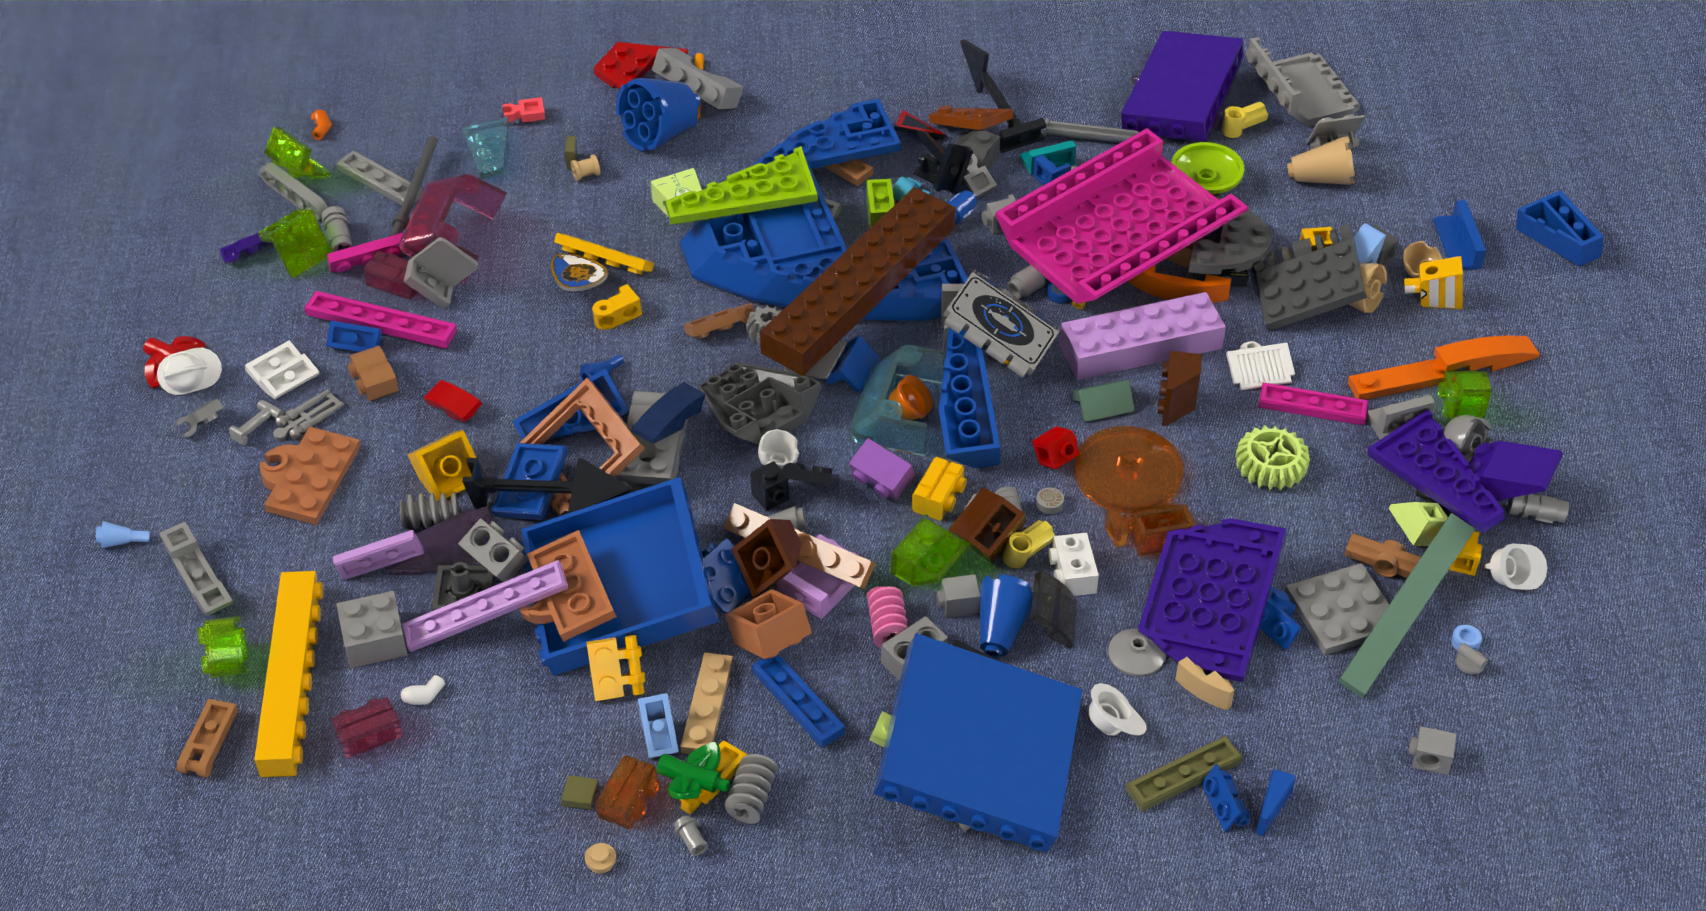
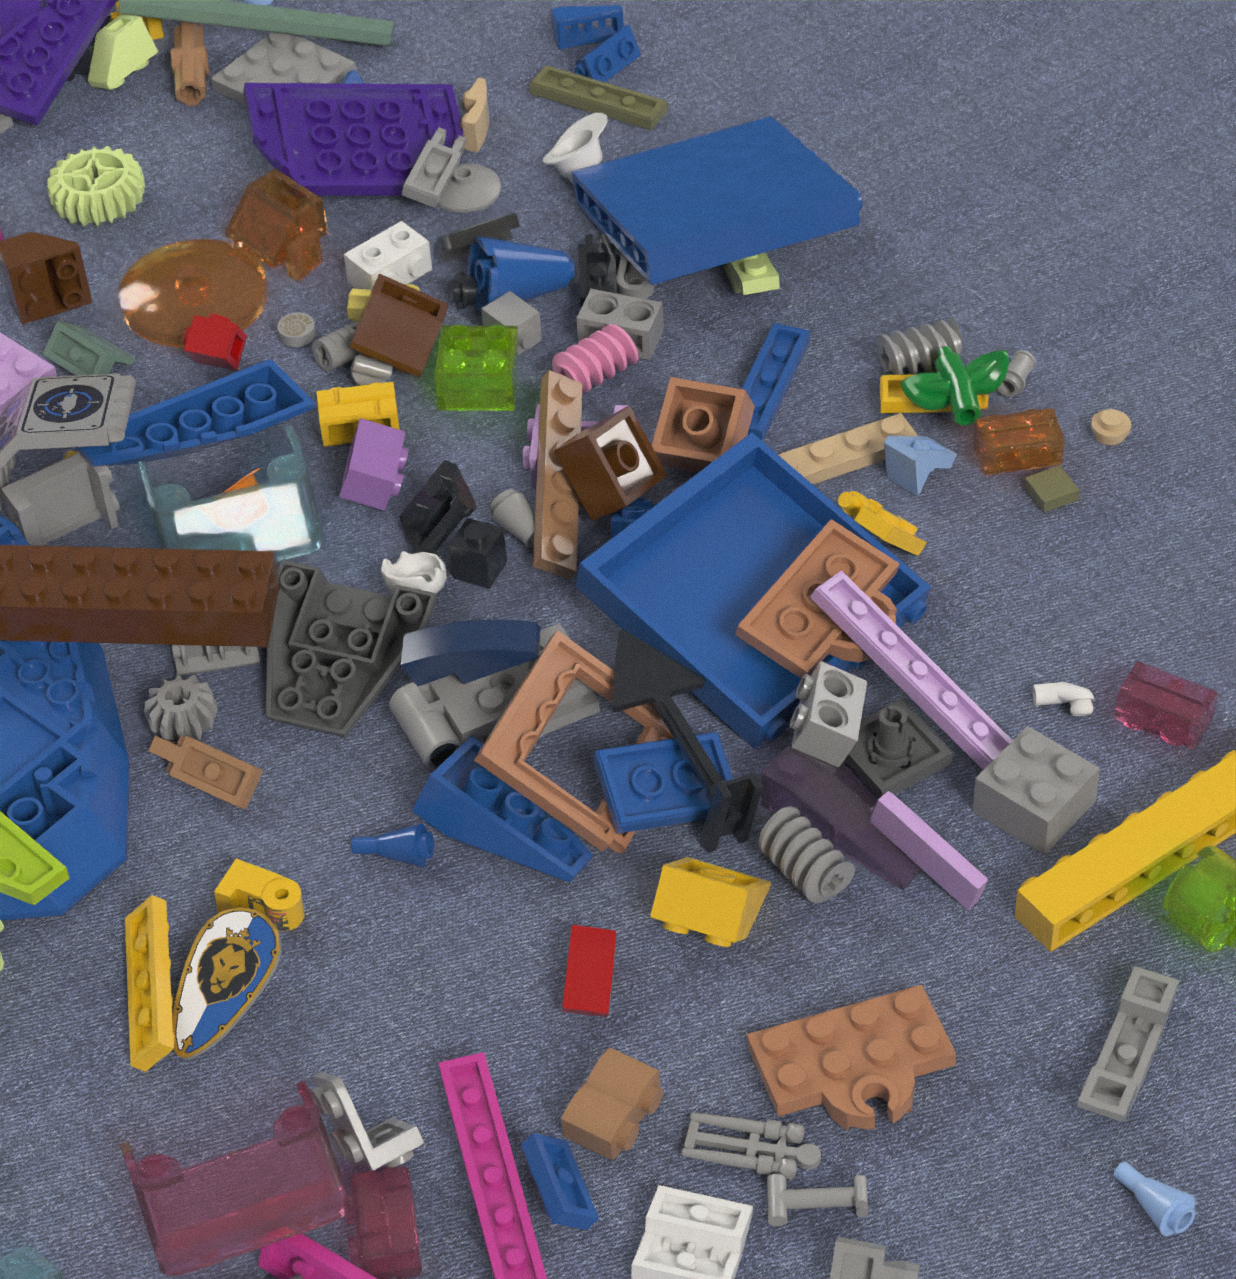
camera: 120 degrees left, 0 degrees up
none -> light grey hinge [402,127,467,208]

